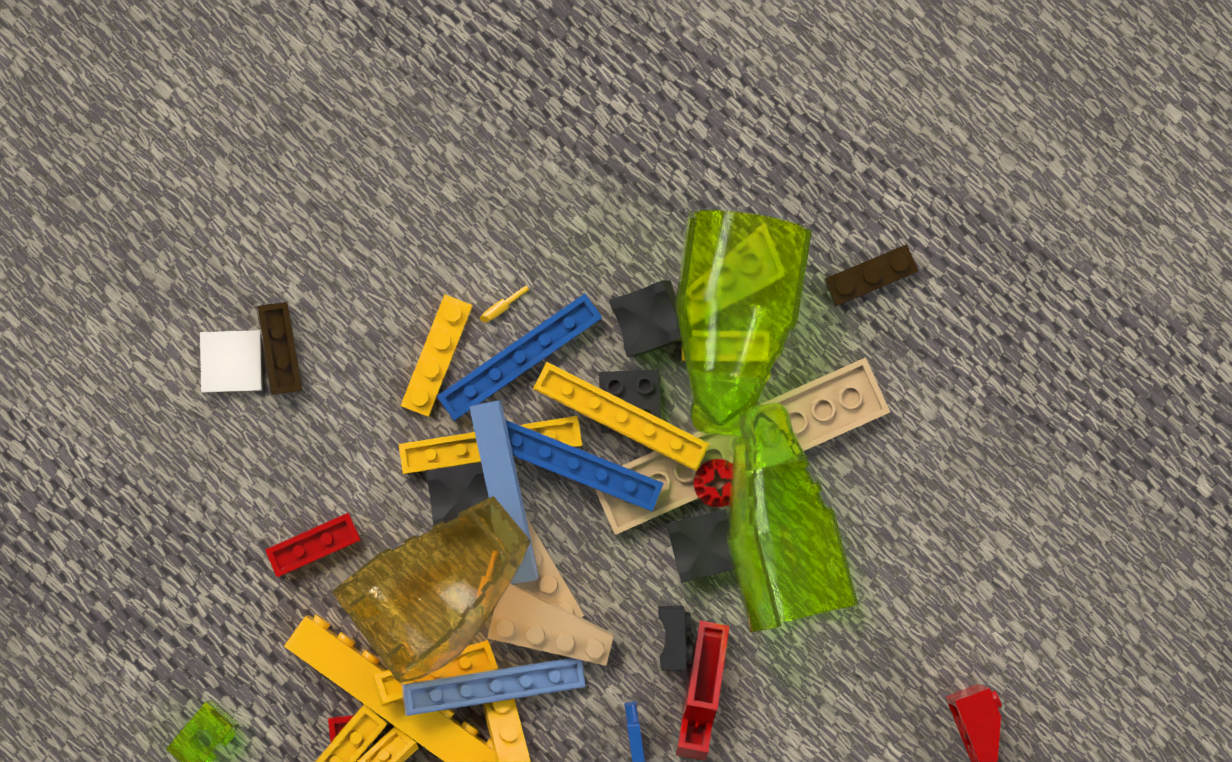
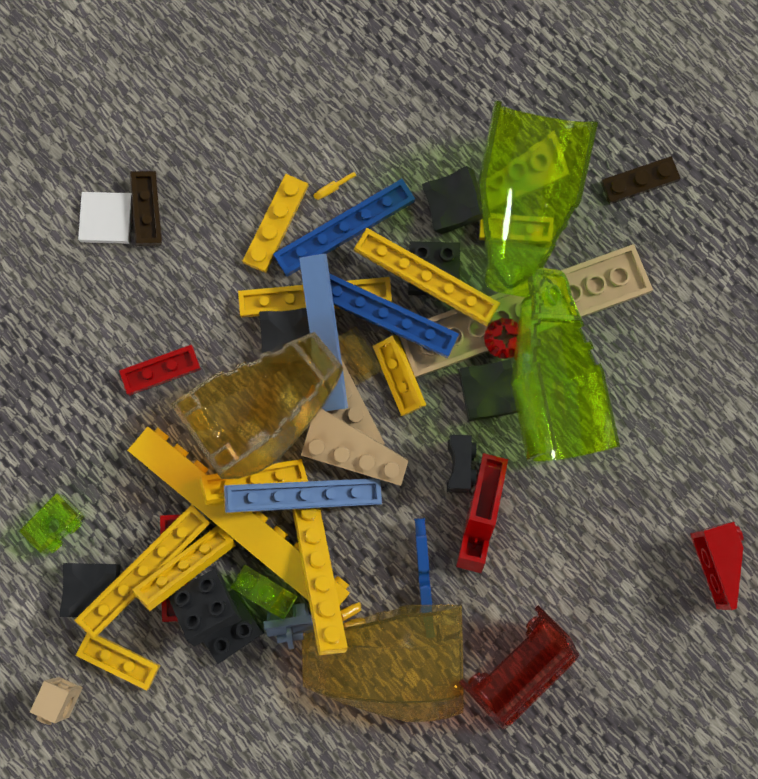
camera: 10 degrees right, 5 degrees down
none -> clear yellow plate [338,327,382,383]
none -> yellow plate [373,335,426,416]

